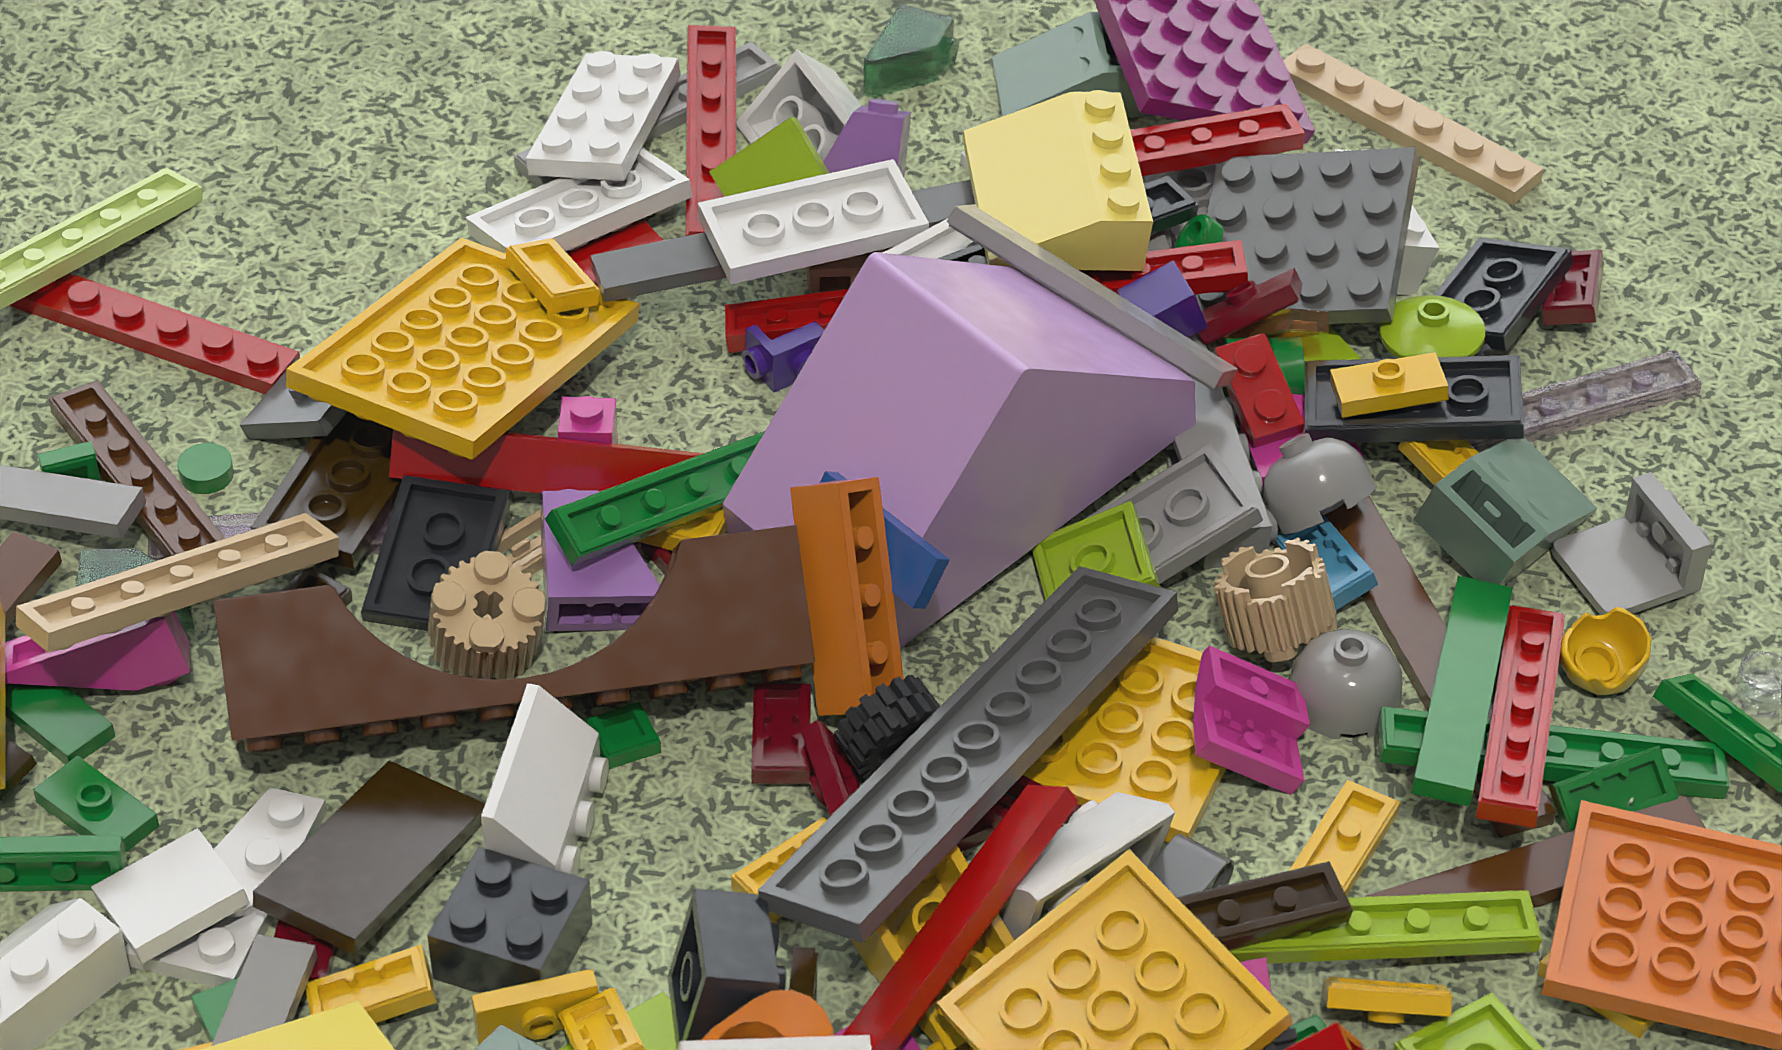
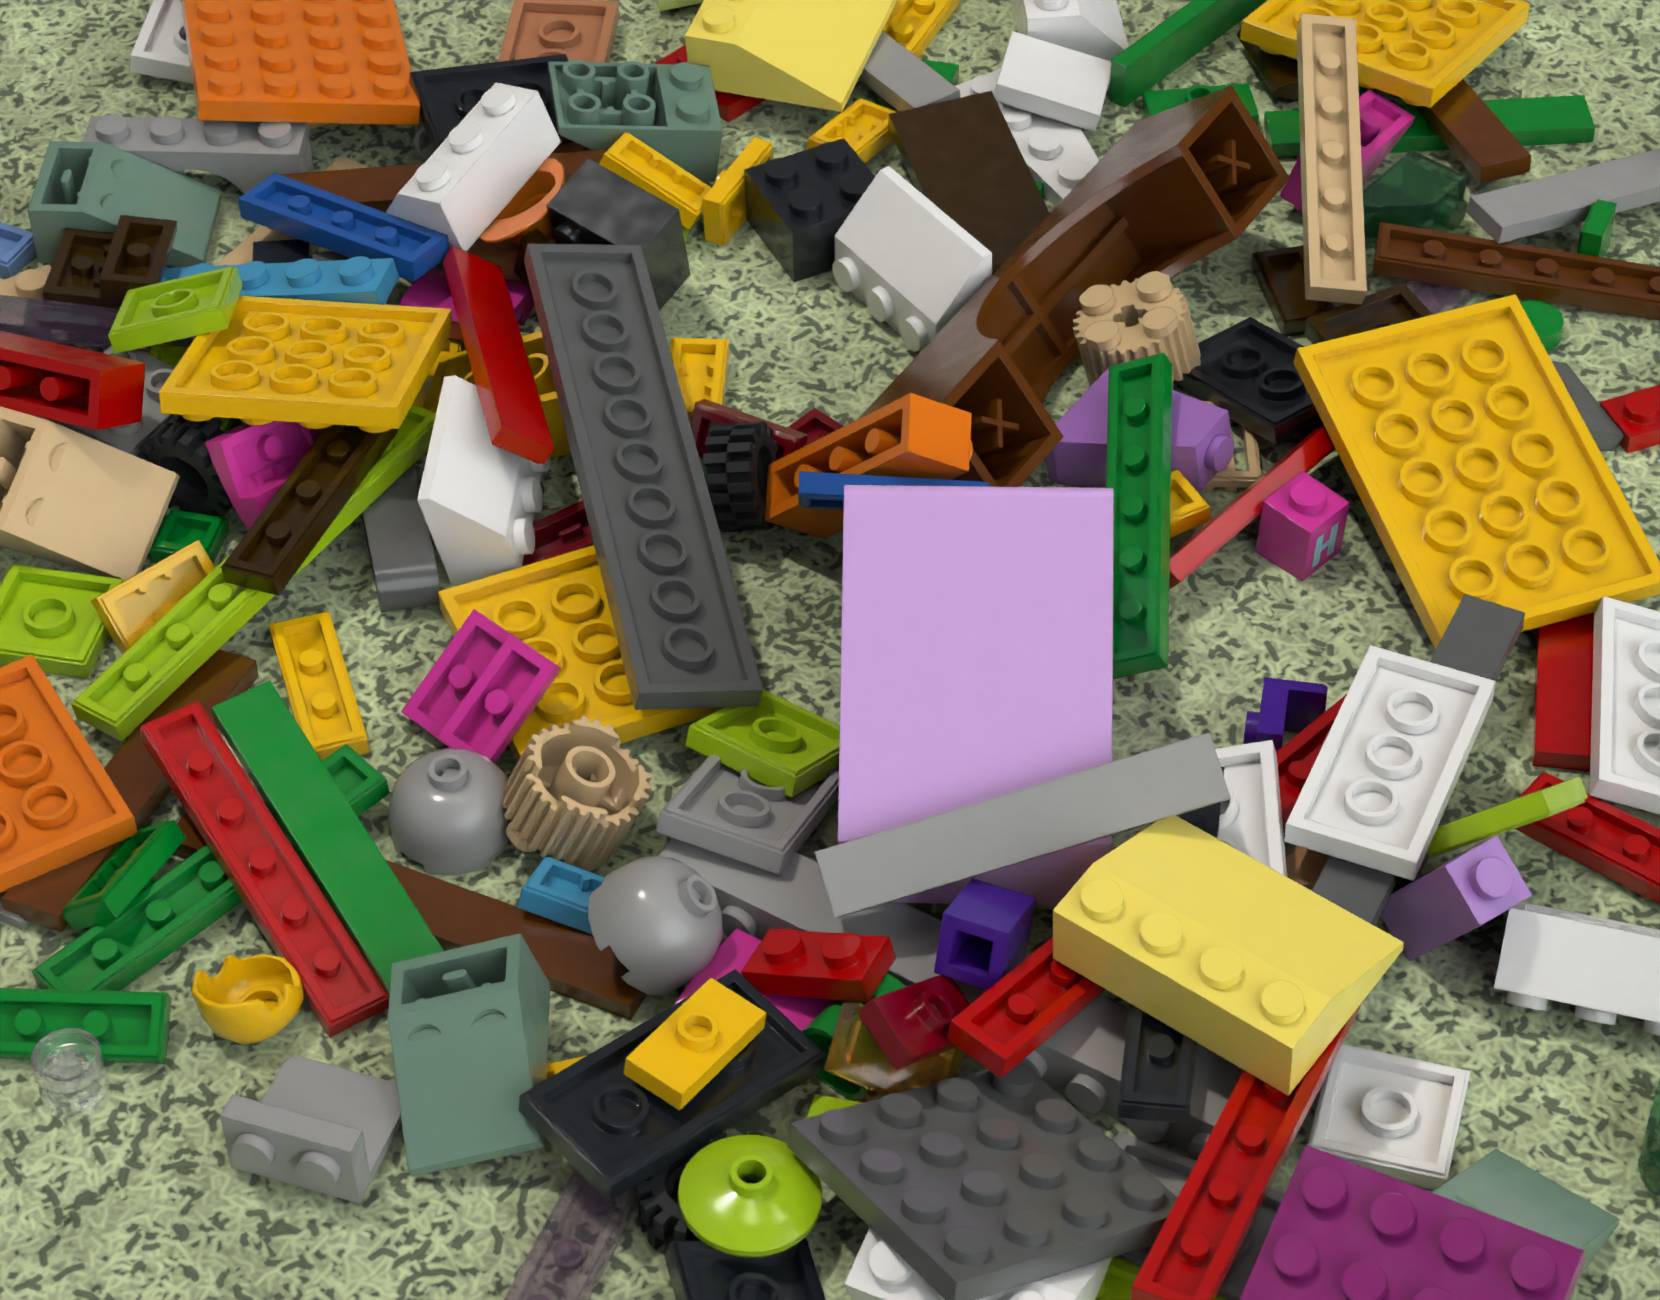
camera: 135 degrees right, 0 degrees up
yellow tile [505,238,599,314] -> none
green tile [1175,214,1224,248] -> none

